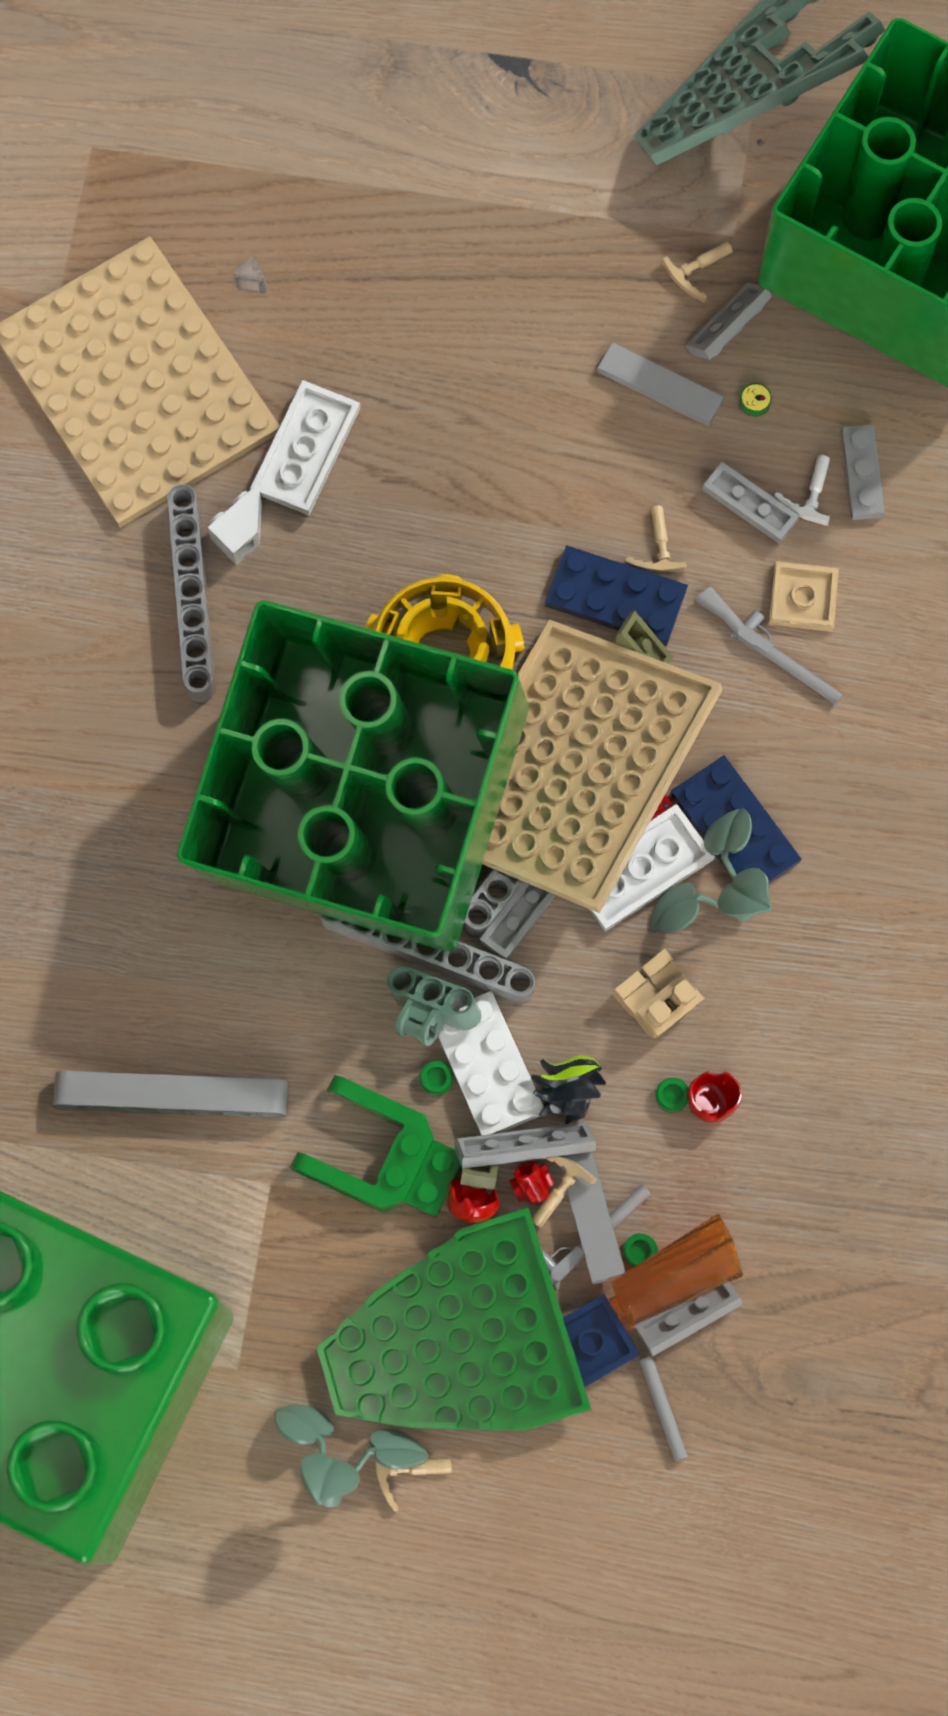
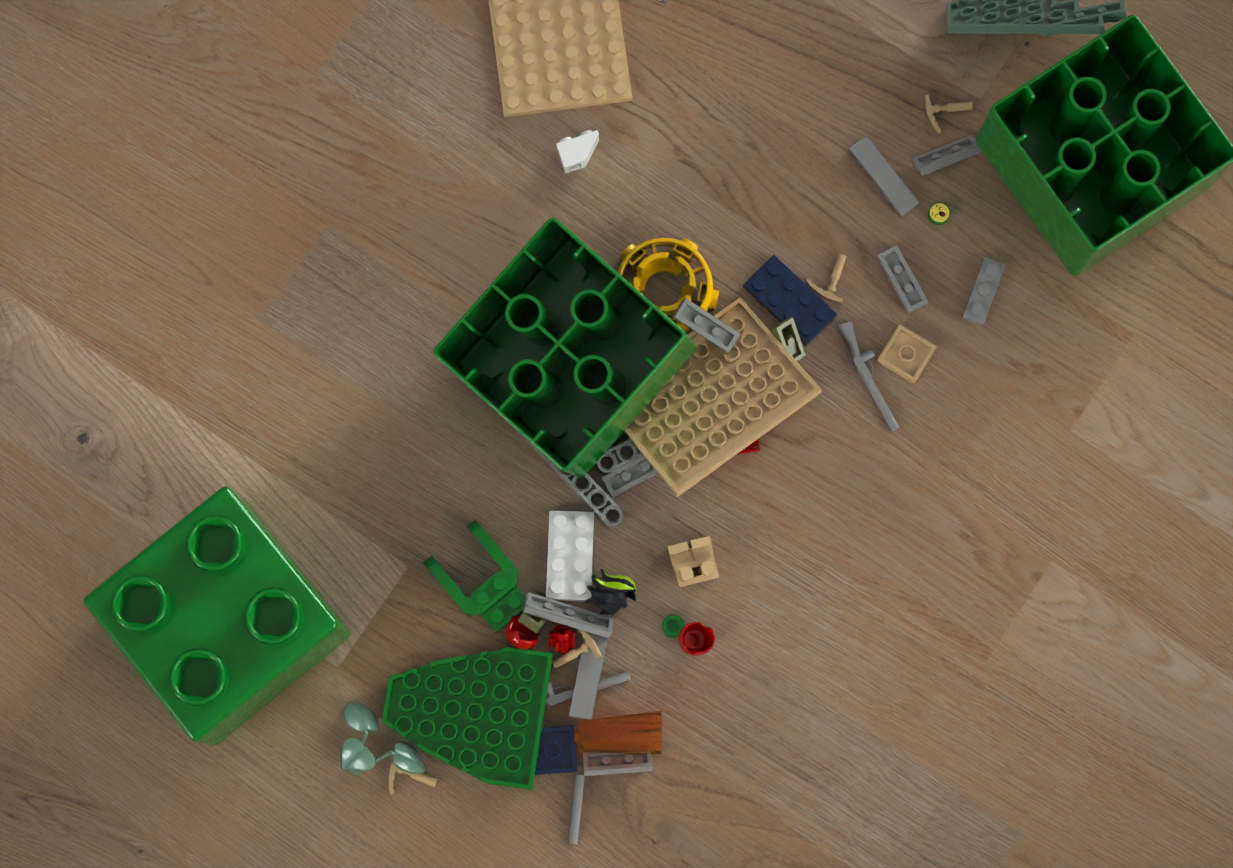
camera: 25 degrees right, 5 degrees up
light grey beam [53,1071,289,1118] -> none
light grey beam [167,484,215,703] -> none
white plate [250,380,361,516] -> none
sand green beam [386,966,481,1046] -> none
green tile [420,1061,454,1096] -> none
white plate [589,804,715,932] -> none
green tile [623,1233,658,1269] -> none
sand green plant [651,808,772,933] -> none
dark blue plate [670,755,802,883] -> none
white piece [774,455,830,526] -> none
none -> light grey plate [672,298,740,353]

